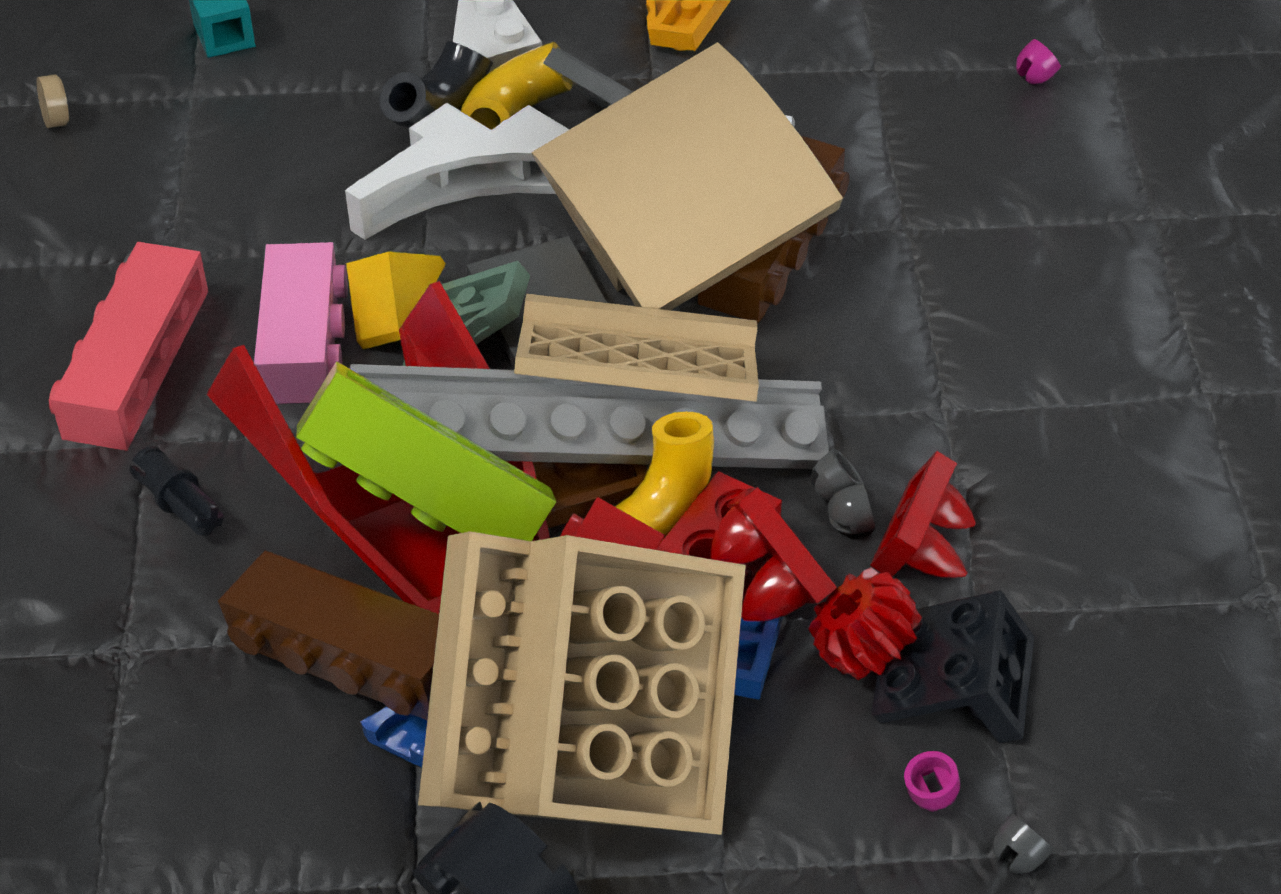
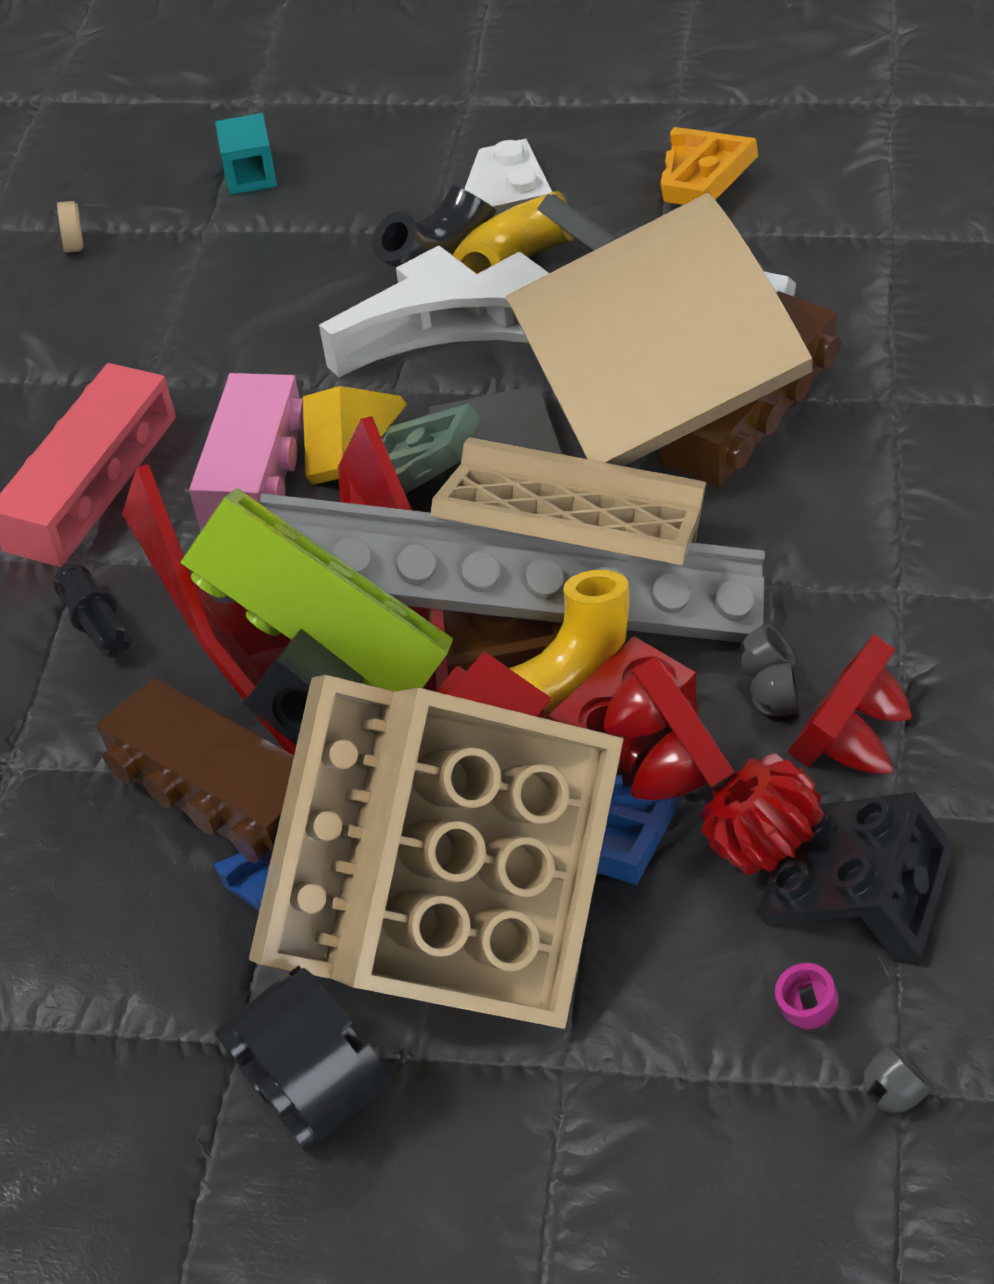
camera: 15 degrees right, 0 degrees up
none -> black brick [242,629,365,745]

